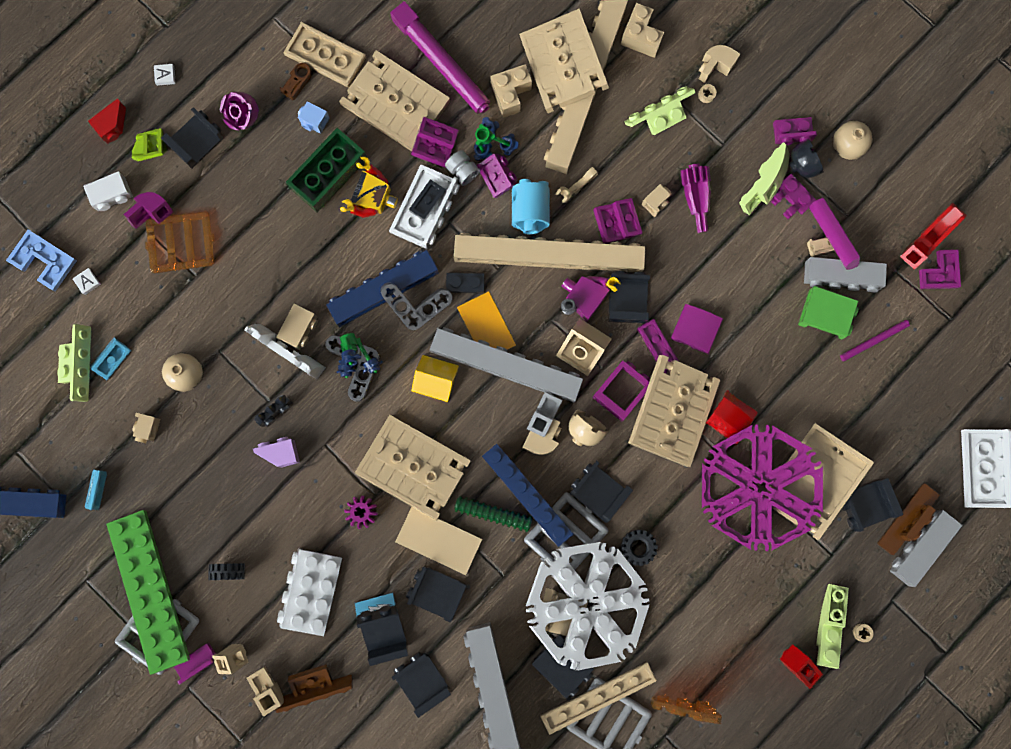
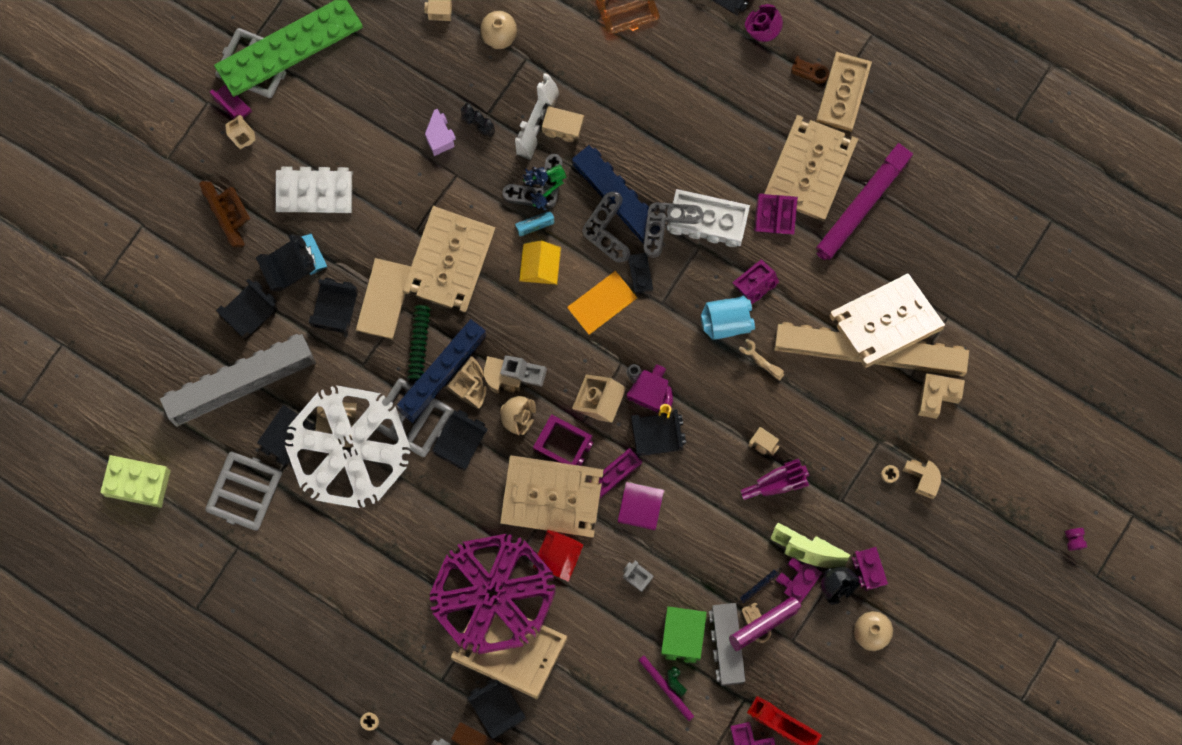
camera: 80 degrees right, 5 degrees down
black tyre [208,563,245,580] -> none
tan brick [247,666,284,716] -> none
dark green brick [286,128,367,213] -> none
light blue brick [298,102,329,134] -> none
torso [340,157,398,218] -> none
magenta gear [344,496,378,529] -> none
black plate [409,179,446,222] -> none
light grey brick [430,327,583,403] -> none
light grey wheel [445,150,480,186] -> none
tan brick [454,233,645,273] -> none
plant [474,117,519,160] -> none
tan brick [491,64,532,118] -> none
tan tile [540,662,657,735] -> none
magenta slope [593,198,642,244] -> none
black tyre [621,530,658,566] -> none
yellowish green bracket [624,86,696,135] -> none
clear orange plate [651,695,722,724] -> none
red slope [780,644,823,689] -> none
yellowish green slope [816,584,849,669] -> none
none -> tan brick [445,356,486,409]
none -> medium azure slope [515,211,555,236]
none -> light grey bracket [623,560,654,592]
none -> flat silver beam [644,202,704,258]
none -> dark green arm [667,666,687,697]
none -> dark blue piece [737,568,780,605]

